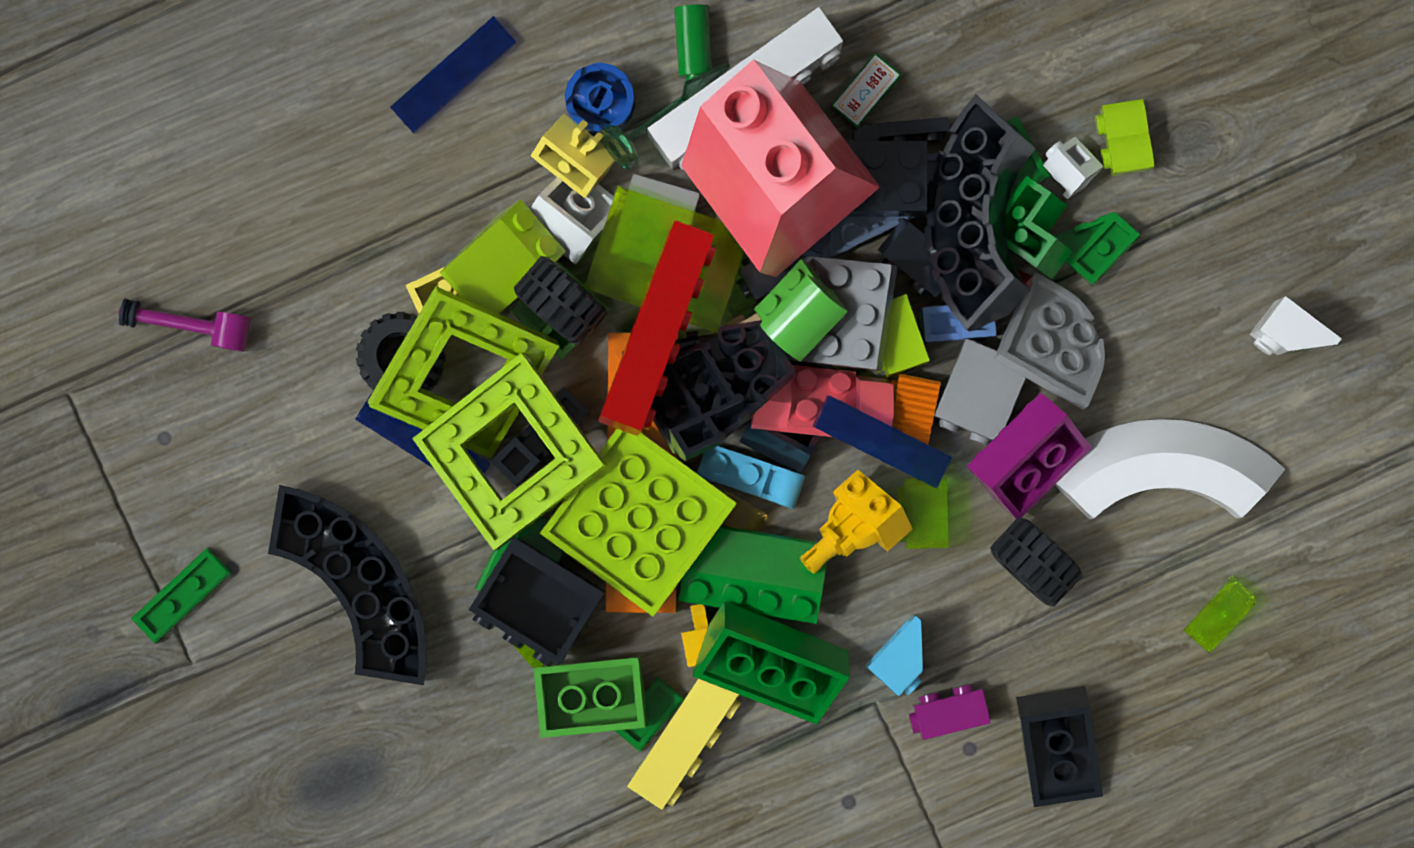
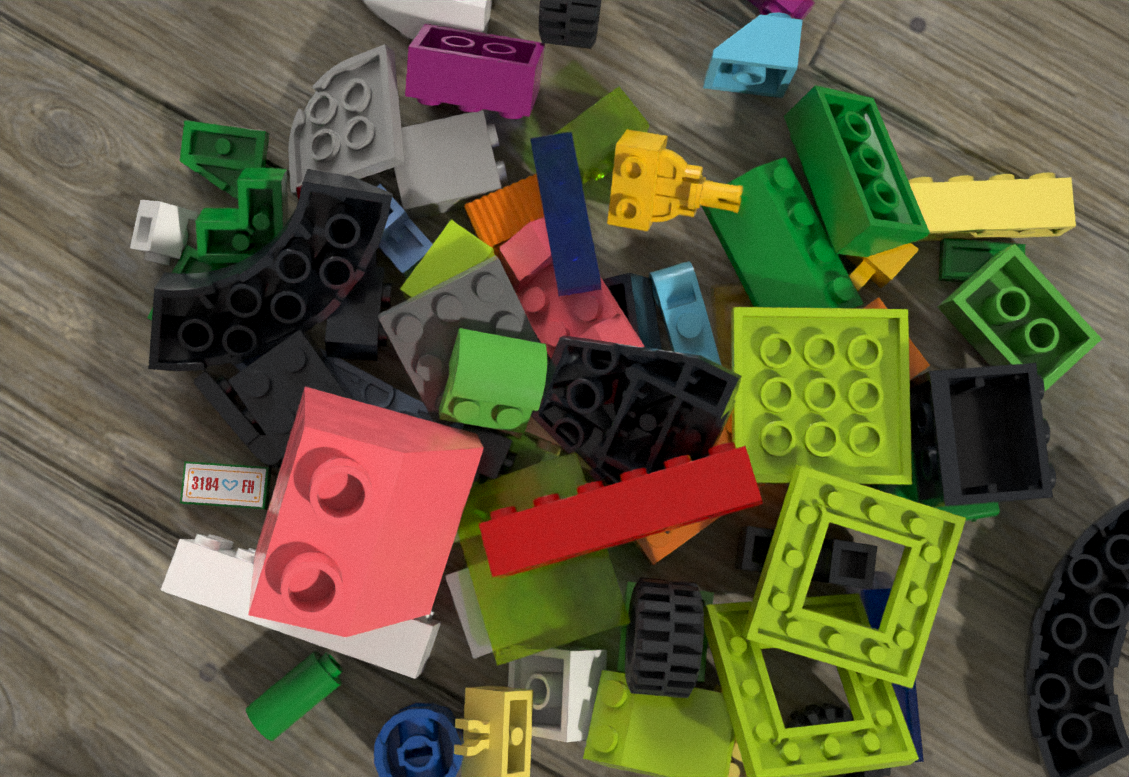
camera: 130 degrees left, 5 degrees down
clear green piece [599,63,730,170] -> none
lime brick [1095,99,1154,177] -> none

